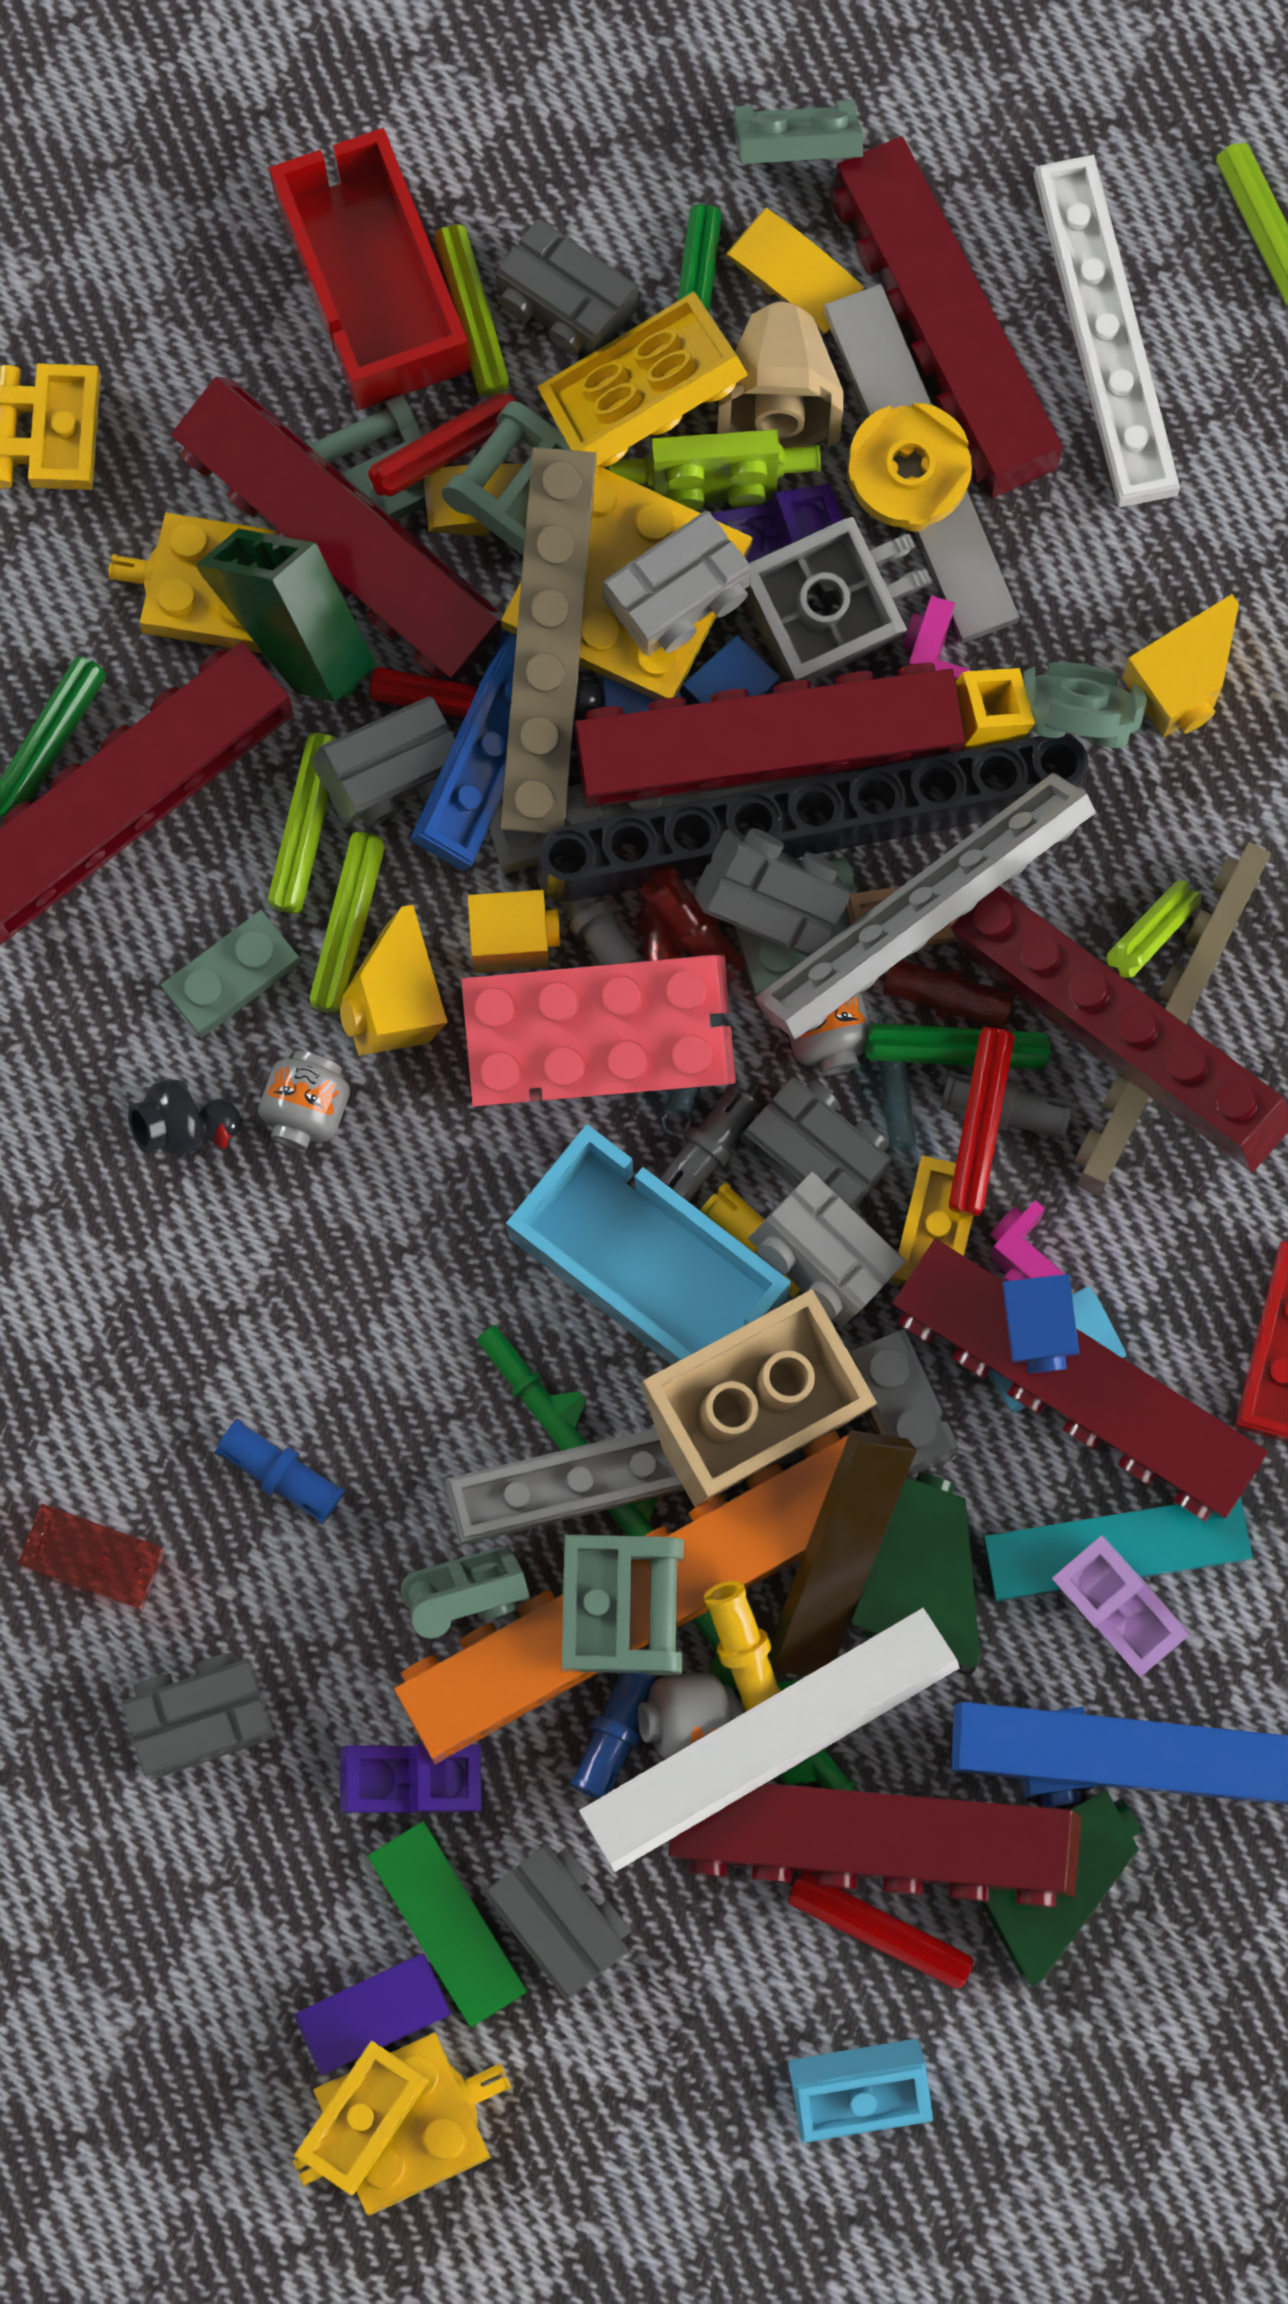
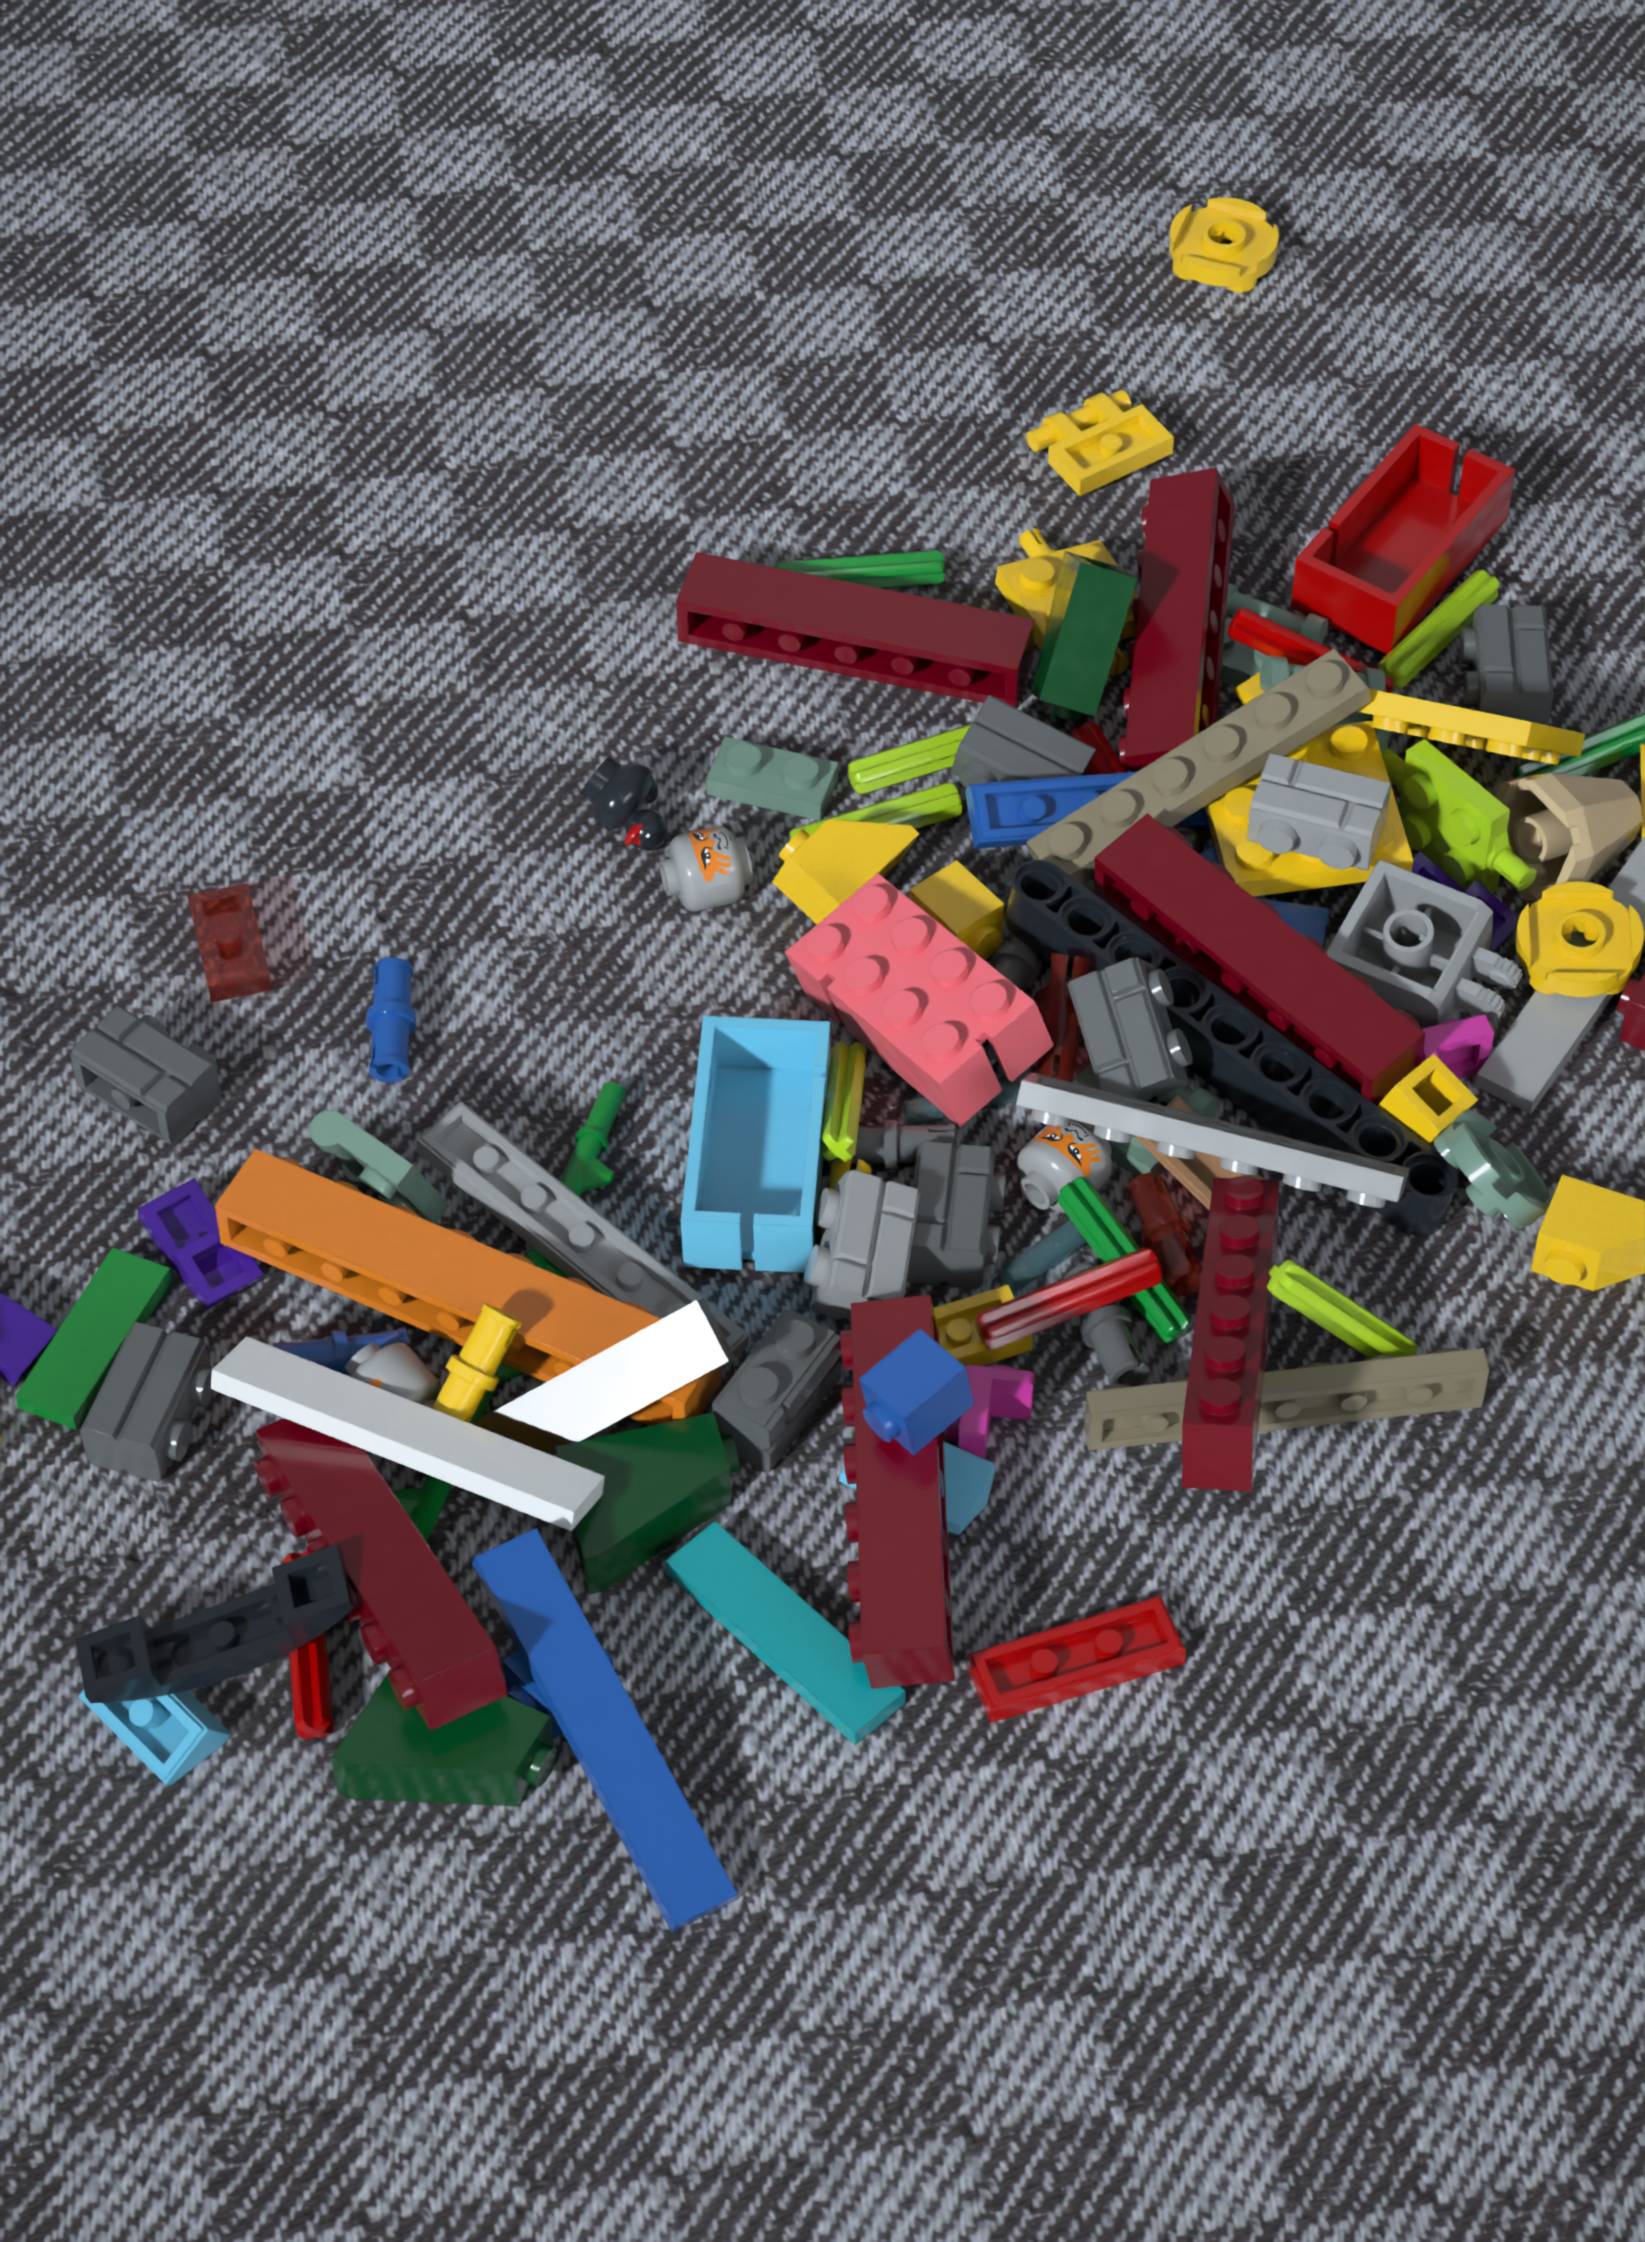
camera: 55 degrees right, 25 degrees down
sand green plate [562,1535,684,1675] -> none
tan slope [641,1289,877,1507] -> none
lavender slope [1052,1535,1190,1677] -> none
none -> black slope [75,1544,354,1703]
none -> lime axle [820,1041,866,1162]

